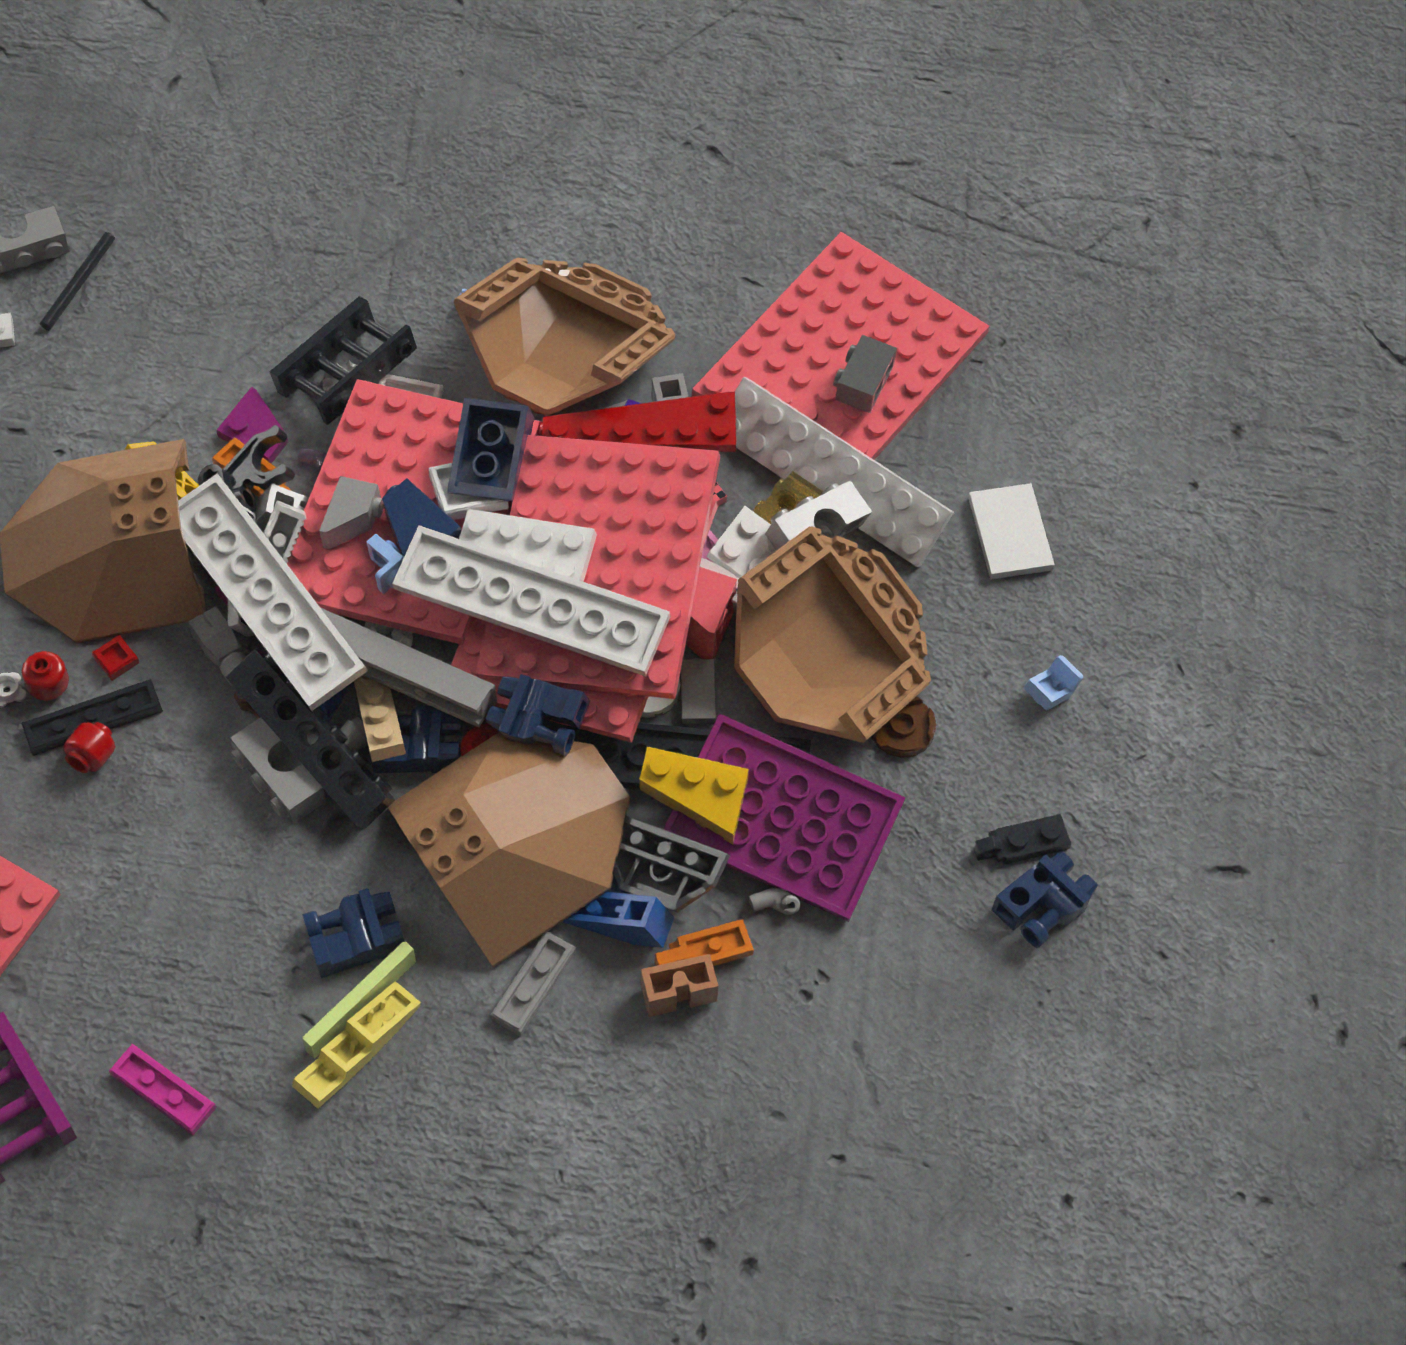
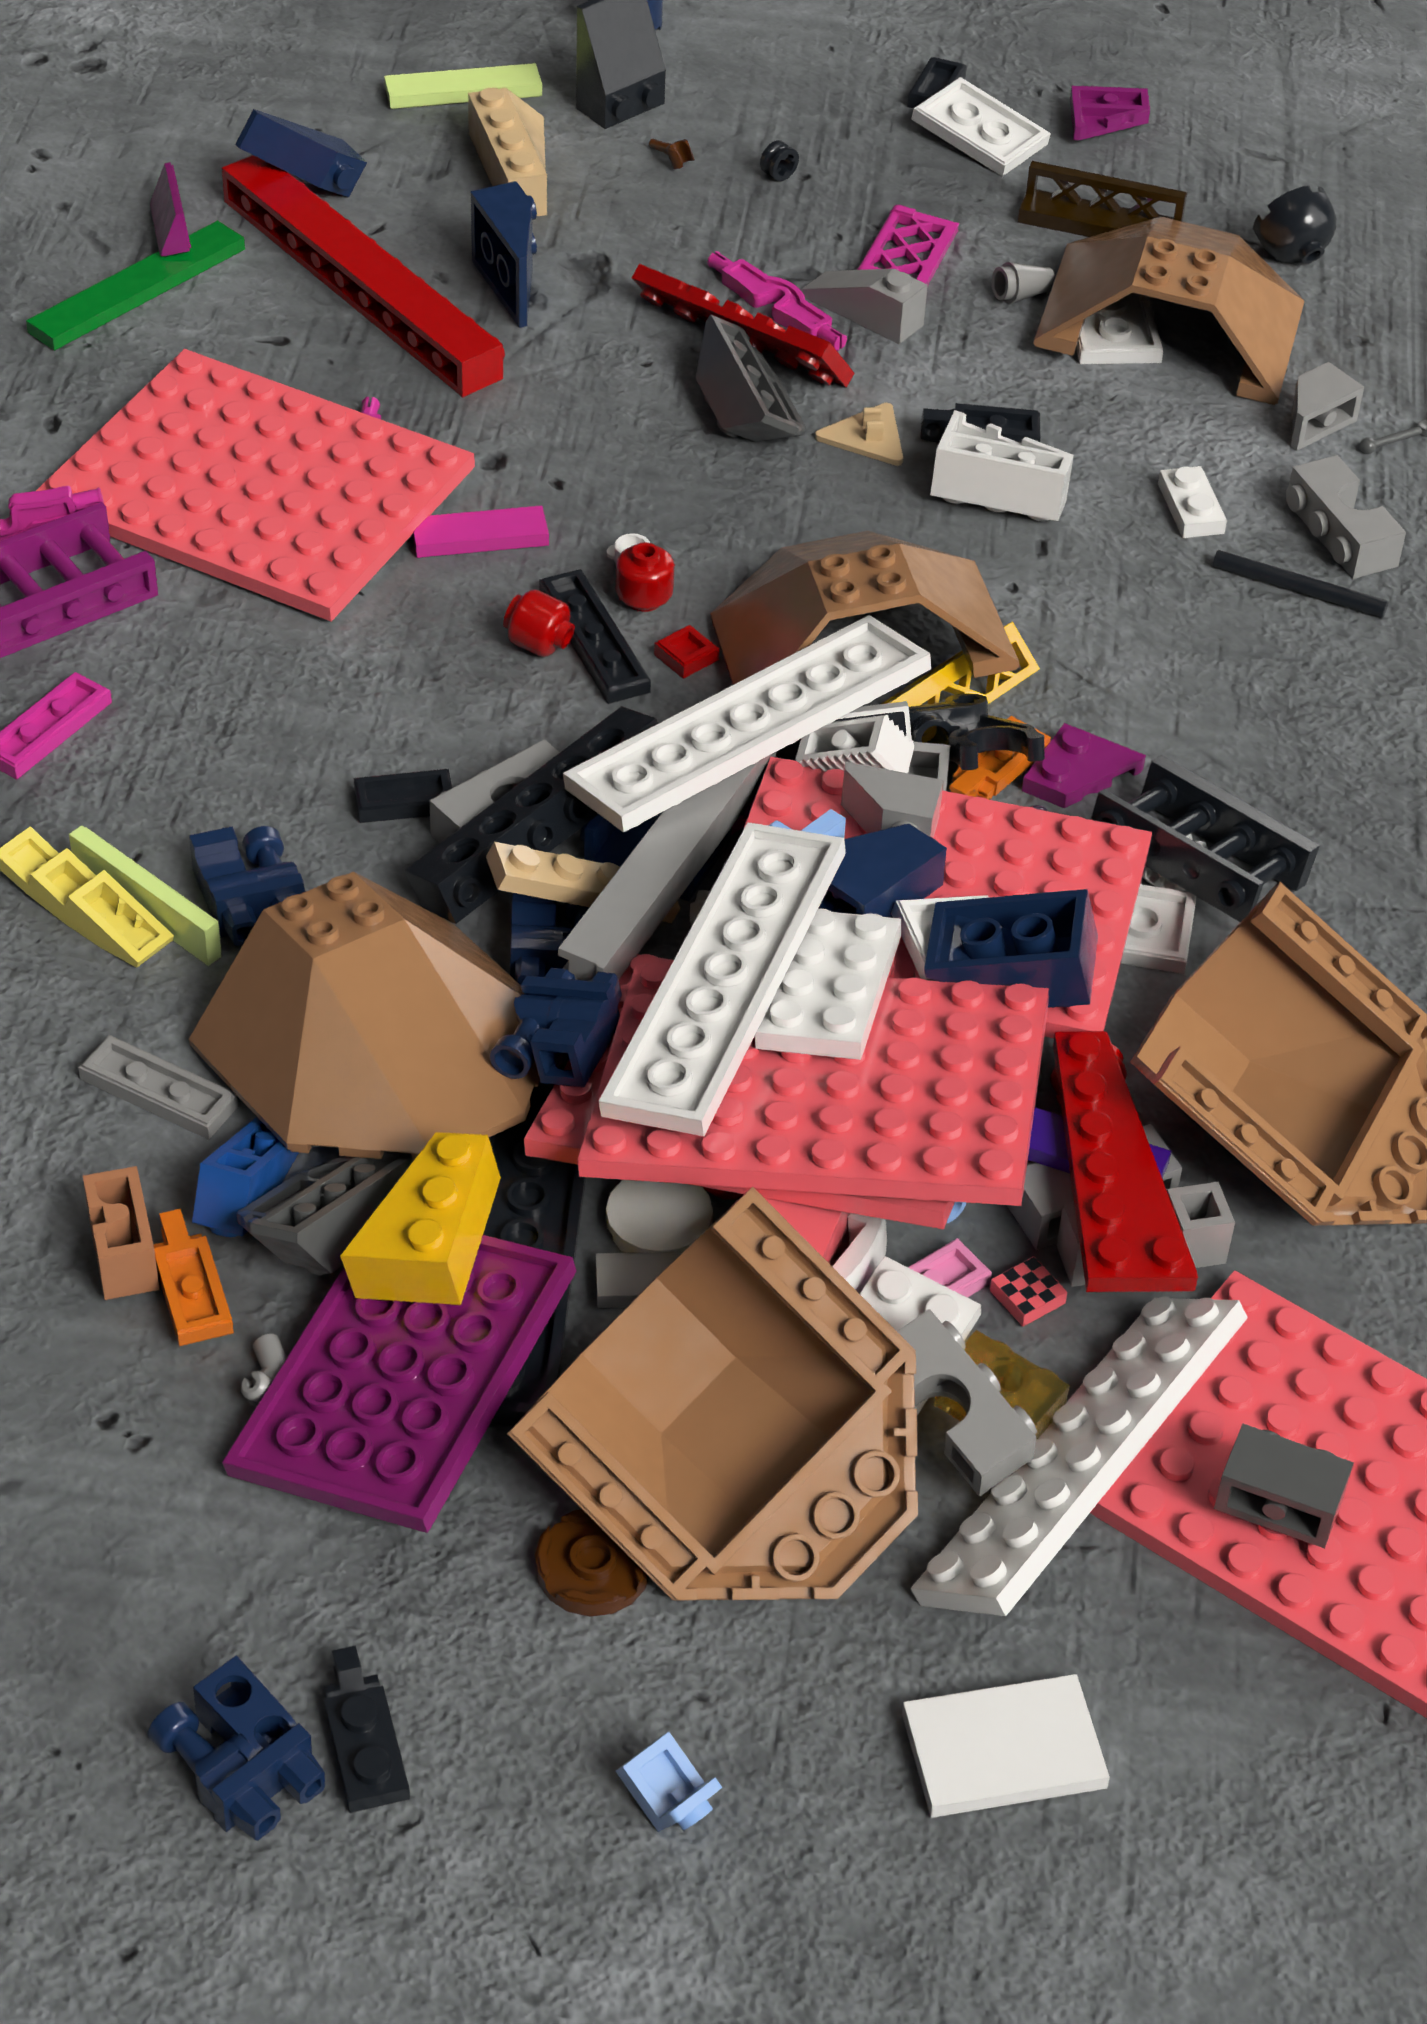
camera: 90 degrees right, 15 degrees down
none -> black tile [353,769,452,823]

